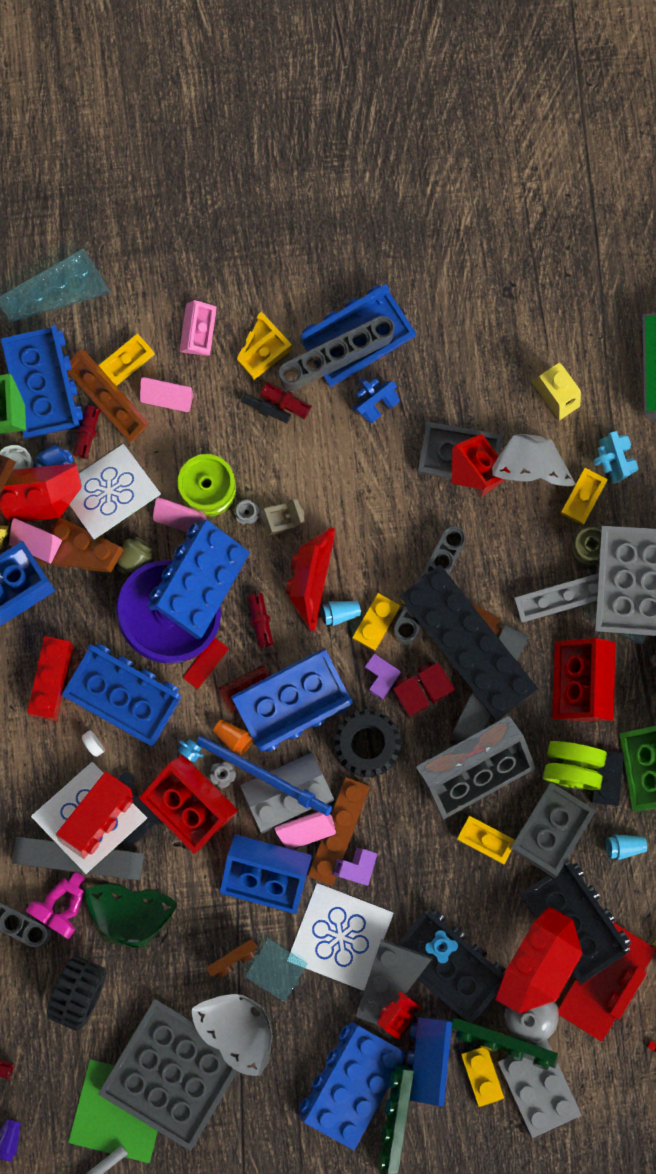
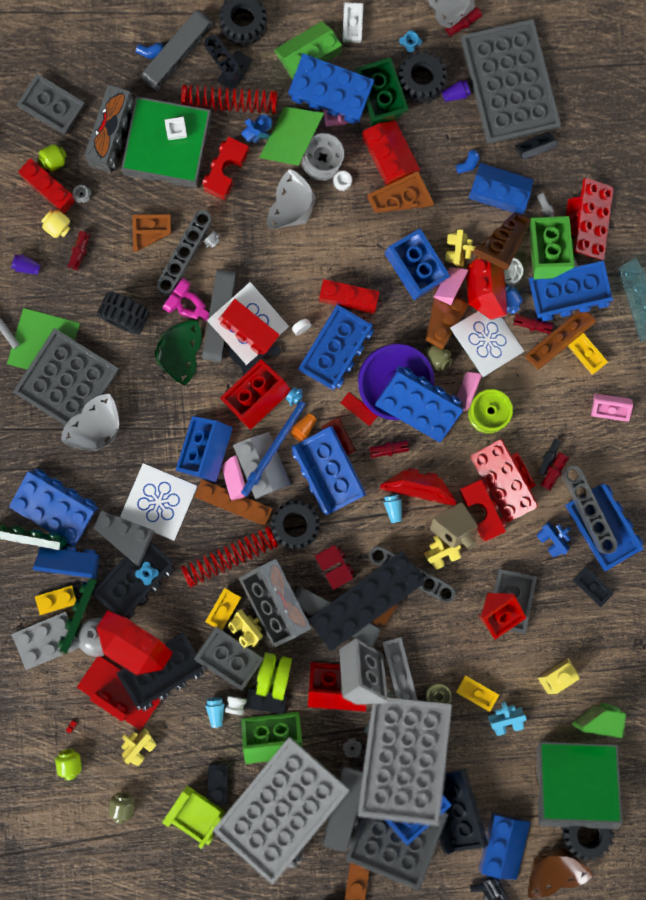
camera: 85 degrees right, 5 degrees up
bright pink slope [140,377,194,412] -> none
reddish brown plate [206,939,259,978] -> none
light grey plate [210,762,236,788] -> none
light grey plate [234,499,259,524] -> none
yellow wing [237,311,293,380] -> none
clear light blue piece [245,939,308,1002] -> none
dark tan bracket [260,498,305,536] -> none
medium lavender piece [333,848,377,886] -> none
yellow plate [352,593,401,652] -> none
medium lavender piece [365,654,401,701] -> none
red plate [377,991,422,1040] -> none
light grey piece [492,434,575,486] -> none
none -> red piece [181,525,278,588]
none -> white wheel [225,696,247,715]
none -> light yellow hips [228,609,263,648]
none -> light grey slope [339,638,388,705]
none -> light yellow hips [424,535,461,570]
none -> dark tan torso [430,502,477,550]
none -> red arch [459,480,507,542]
none -> bracket [470,439,538,523]
none -> black plate [572,566,614,607]
none -> bright green slope [572,703,626,738]

